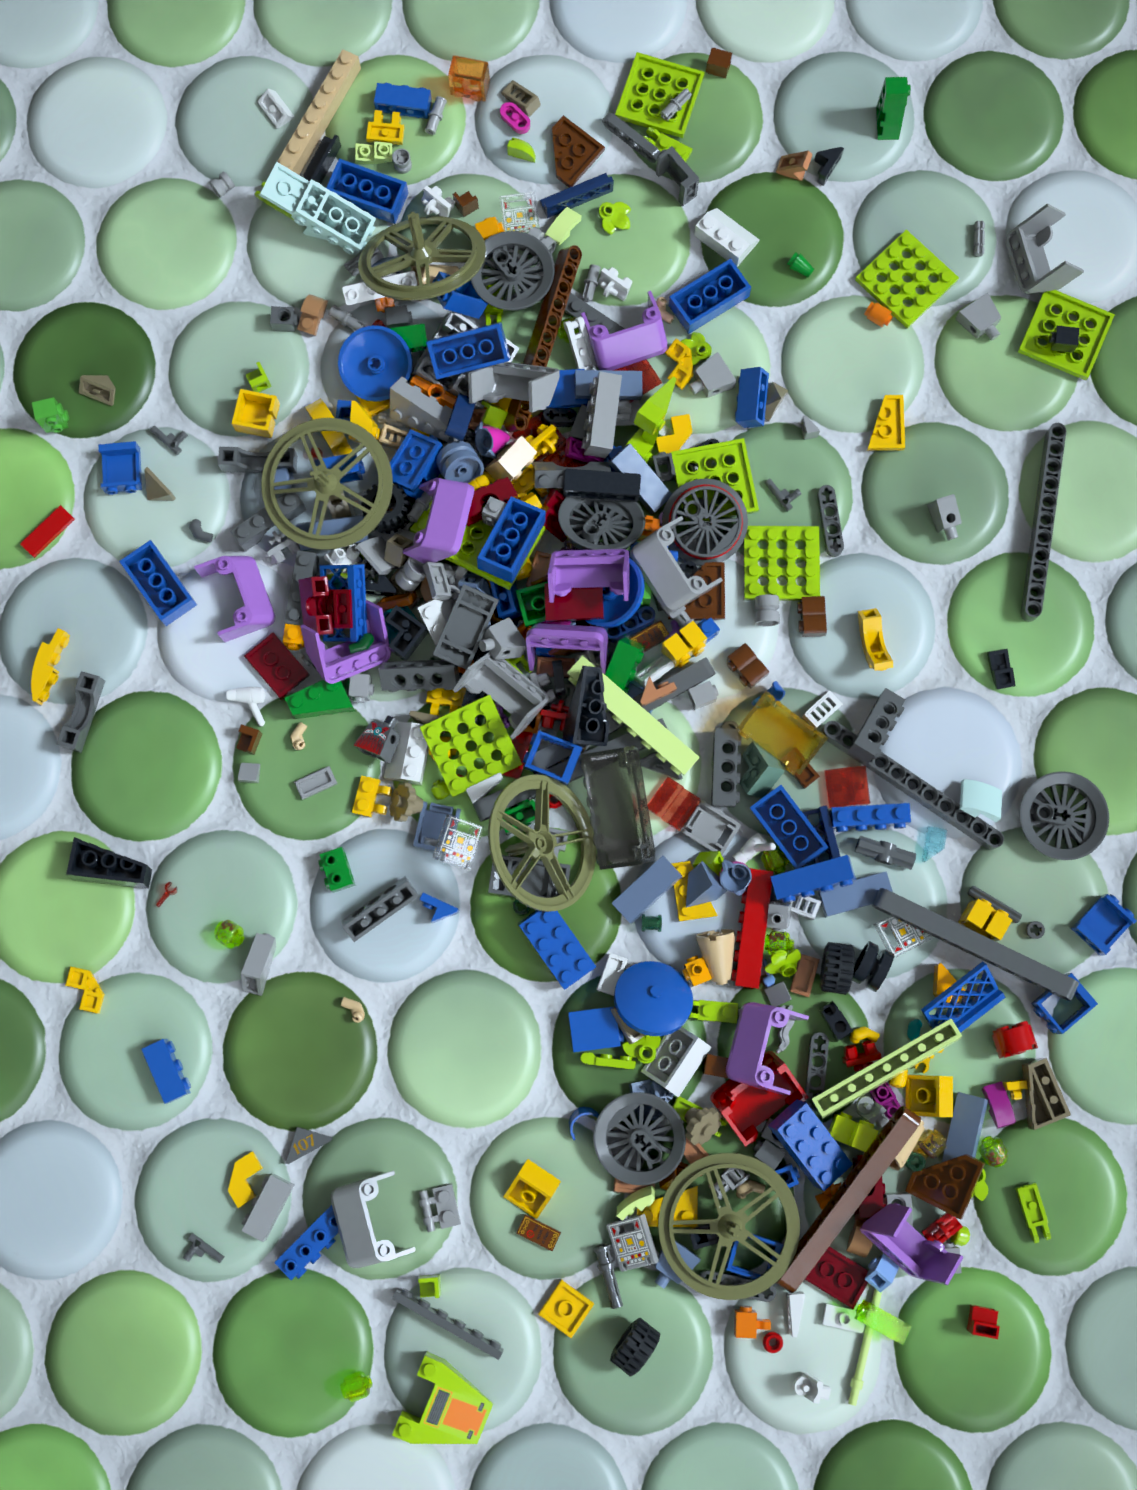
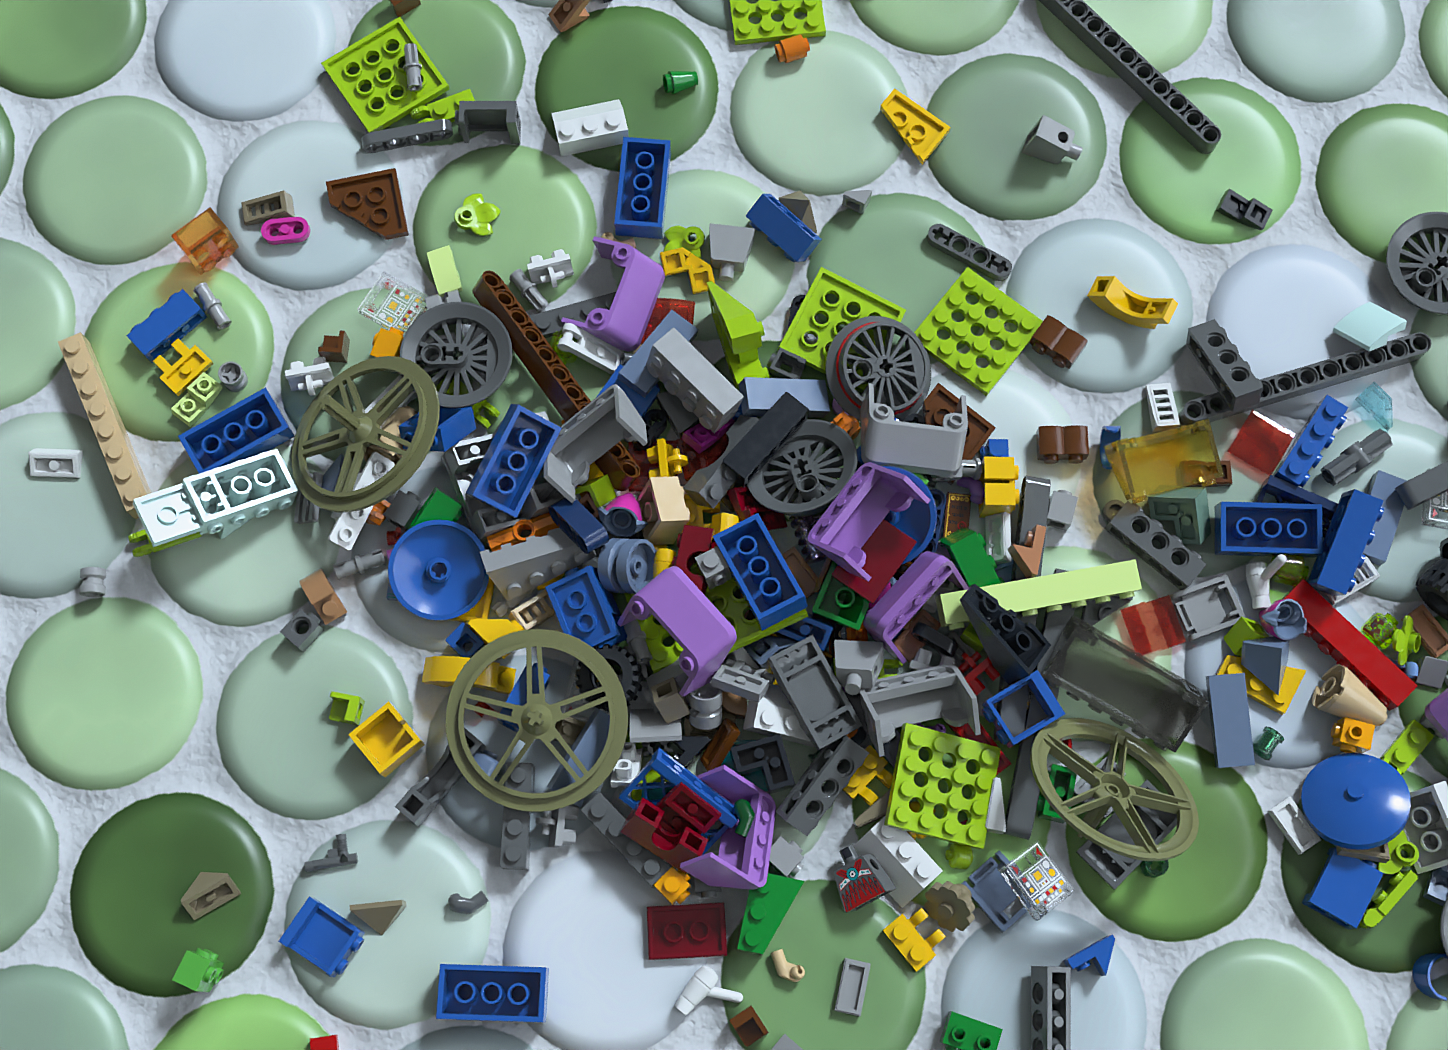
camera: 55 degrees left, 5 degrees down
medium lavender windscreen [194,556,276,642] -> none
black panel [302,135,341,184] -> none
lime brick [507,137,536,163] -> none
blue brick [518,910,596,990] -> none
dark blue fence [540,173,614,219] -> none
yellow tile [656,414,693,454] -> none
light grey wheel [755,594,780,626] -> none
dark grey hose [765,479,801,512] -> none
light grey brick [767,901,791,932] -> none

